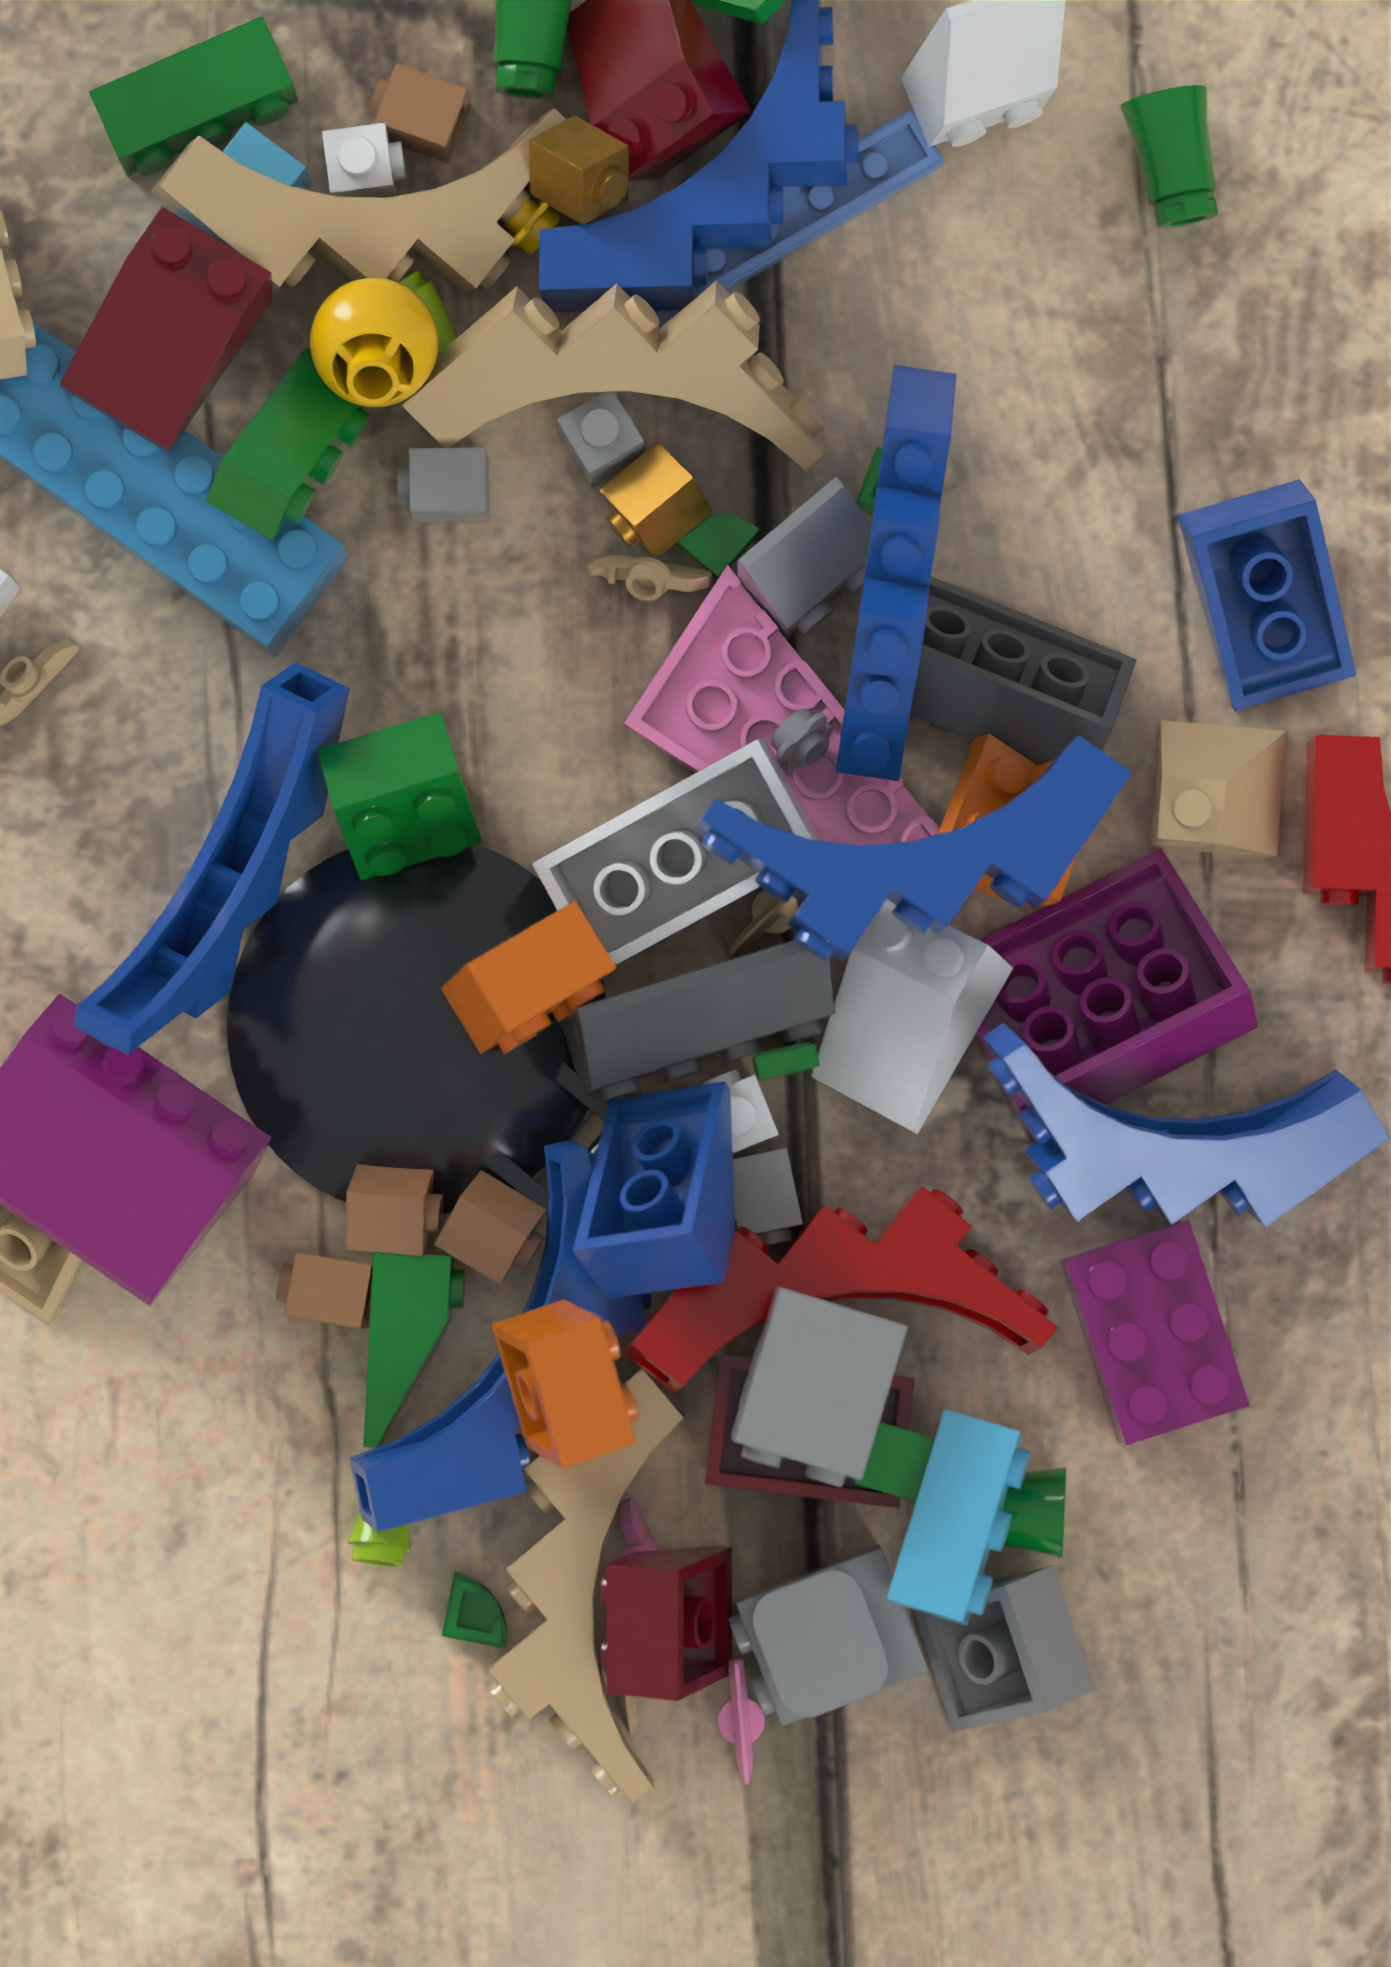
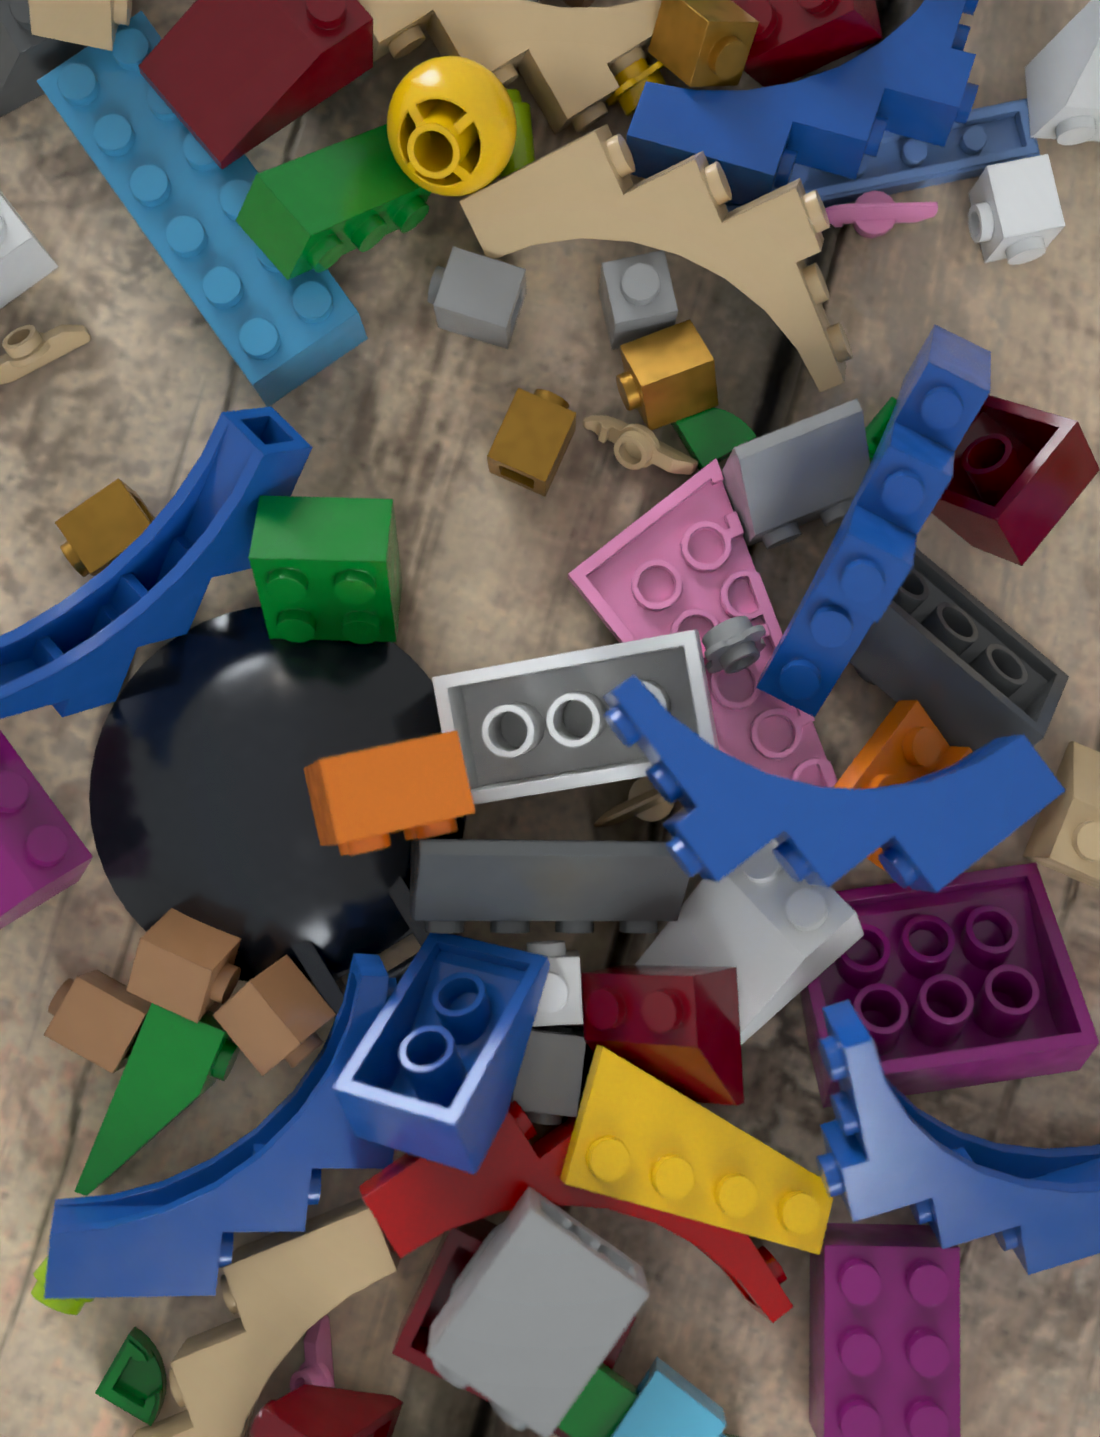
camera: 15 degrees right, 0 degrees up
orange brick [491,1299,638,1469] -> none
green tile [752,1042,820,1081] -> none
none -> pearl gold brick [55,478,155,577]
none -> pearl gold brick [487,388,577,497]
none -> yellow wing [560,1045,833,1255]
none -> dark red slope [581,965,744,1106]
none -> bright pink piece [825,190,938,238]
none -> dark red slope [931,395,1100,566]
none -> white brick [968,154,1065,265]

